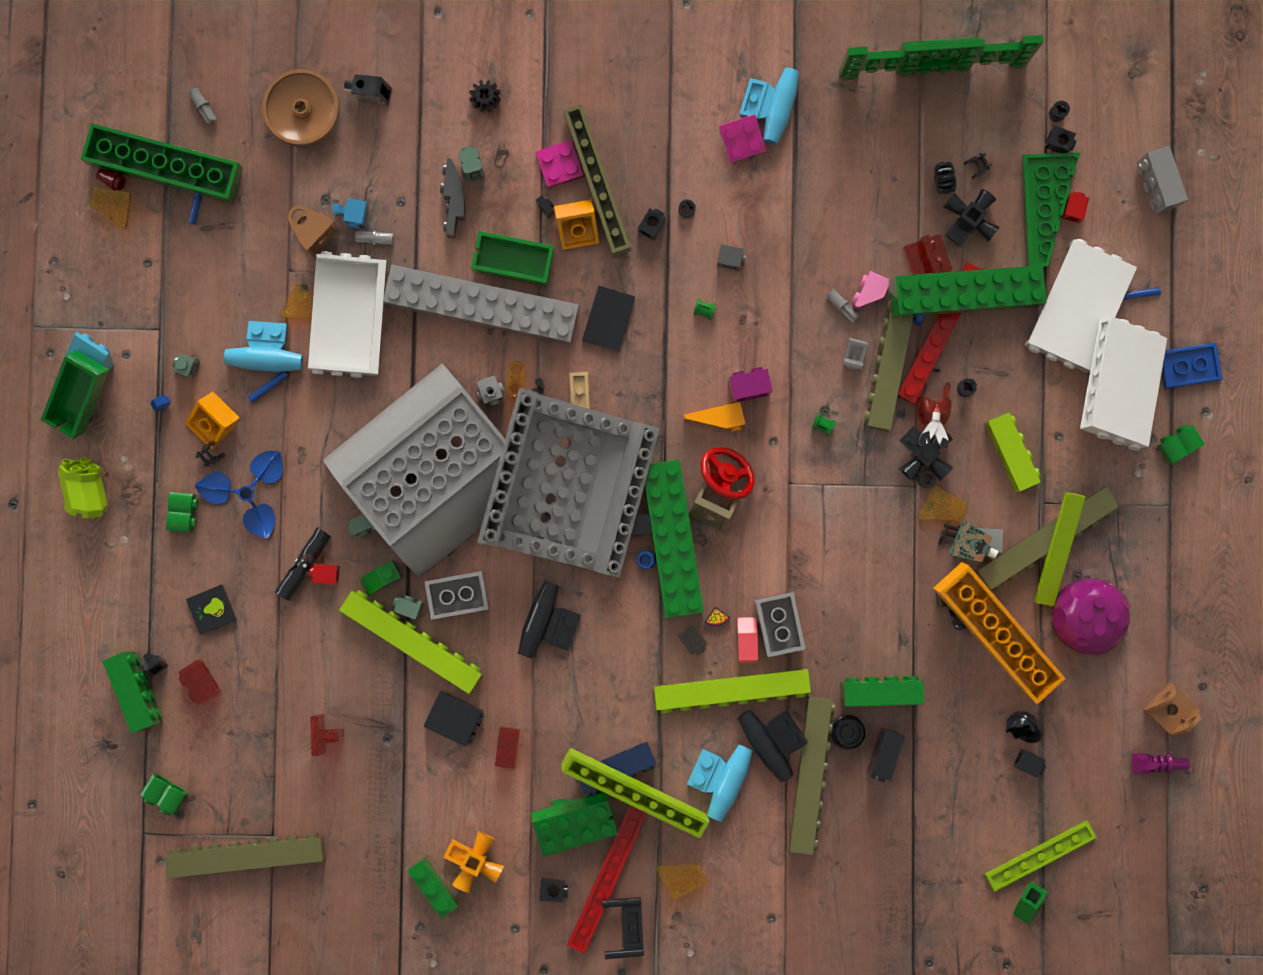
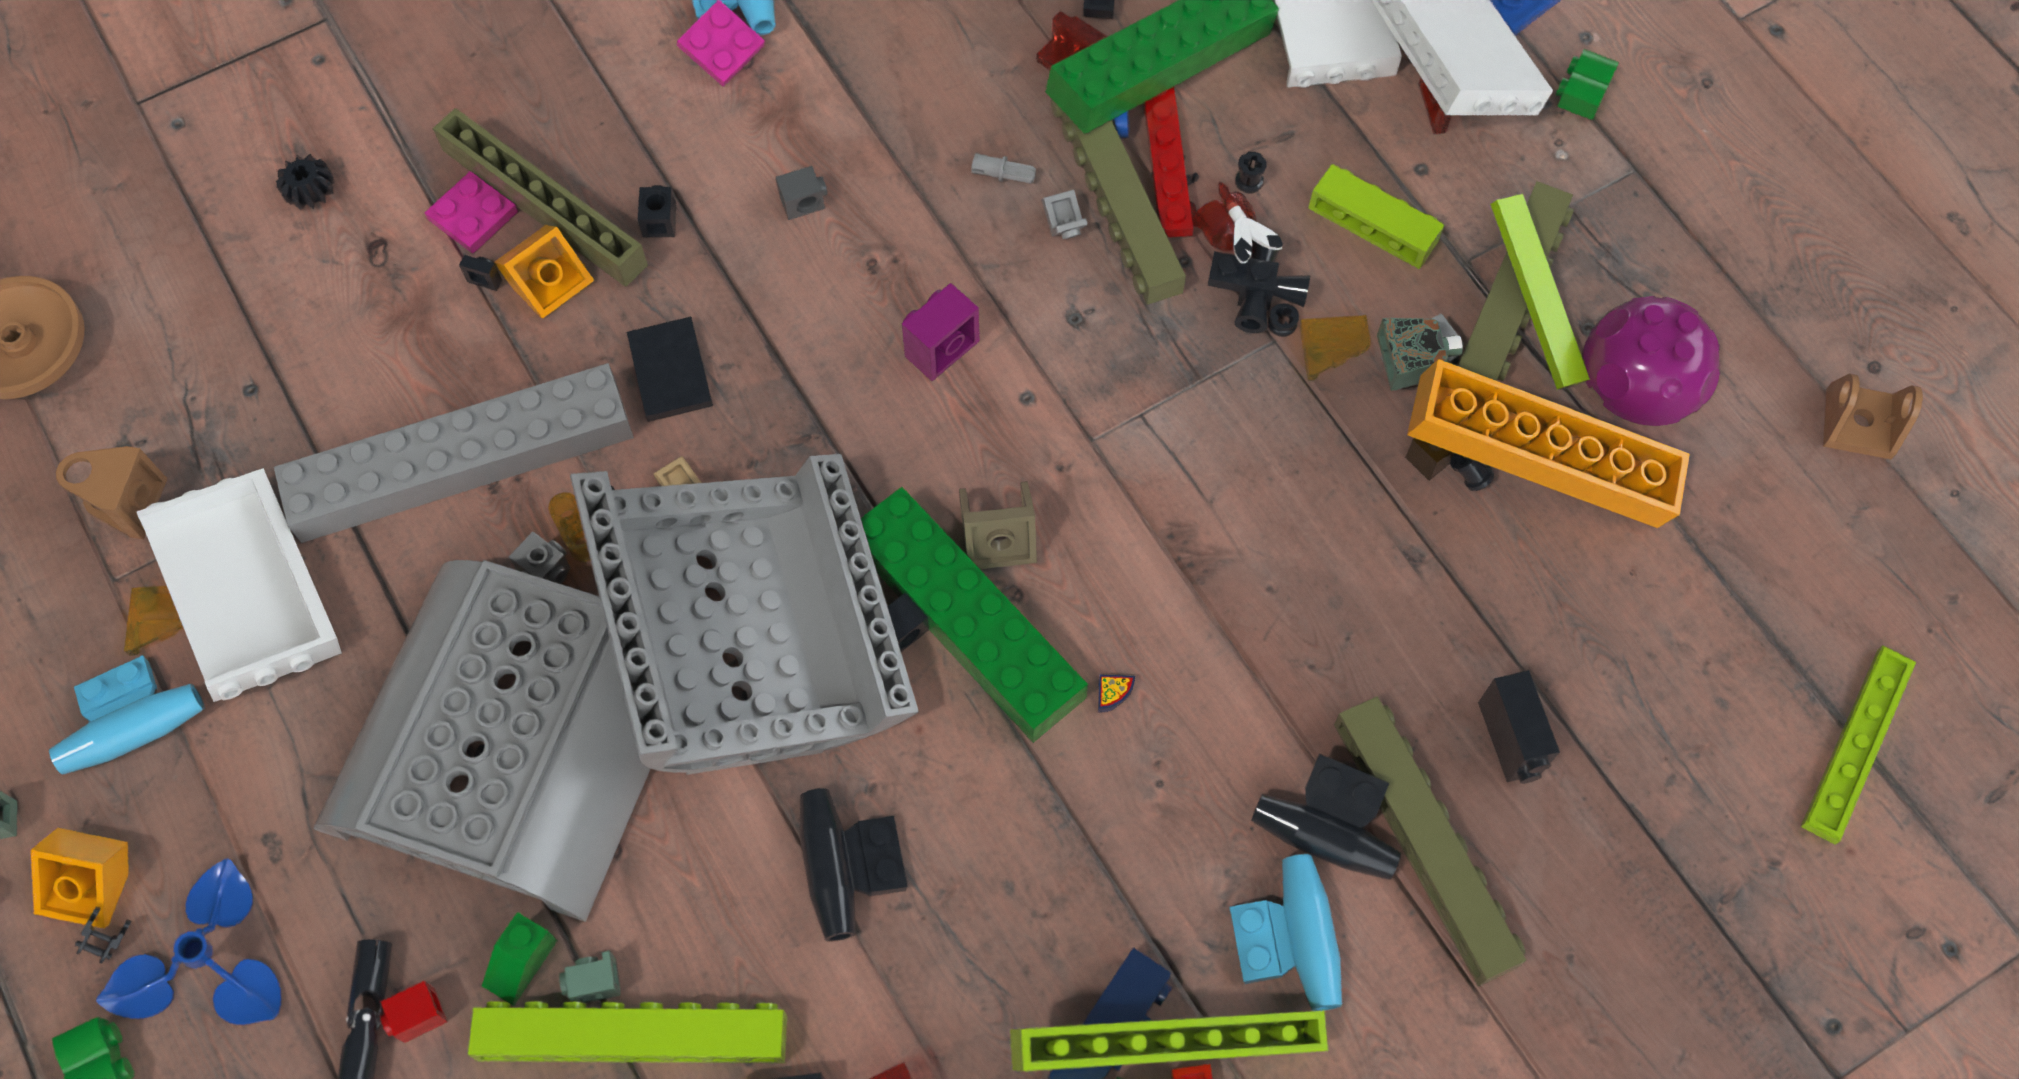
camera: 30 degrees left, 20 degrees down
blue piece [248,371,288,403] -> none
dark azure brick [332,198,369,229] -> none
black torso [344,74,392,106] -> none
sand green brick [347,514,377,538] -> none
light grey axle [355,230,394,245] -> none
light grey brick [425,571,490,620] -> none
dark grey slope [440,158,466,238] -> none
sand green brick [458,146,485,182] -> none
green piece [471,231,555,287] -> none
blue tile [637,551,656,569] -> none
lime brick [654,669,811,713] -> none
clear smoke brick [677,625,707,655] -> none
black bush [678,199,696,218] -> none
light orange slope [684,402,745,432] -> none
green bush [693,299,716,320] -> none
red piece [700,447,755,500] -> none
coral slope [737,618,758,663] -> none
light grey brick [754,592,806,657] -> none
green bush [811,413,836,436] -> none
black piece [831,715,866,750] -> none
green piece [840,676,924,706] -> none
bright pink slope [852,271,890,310] -> none
black piece [938,522,961,545] -> none
black piece [1006,711,1042,743] -> none
black brick [1013,749,1046,778] -> none
green slope [1013,882,1050,926] -> none
magenta piece [1132,753,1190,774] -> none

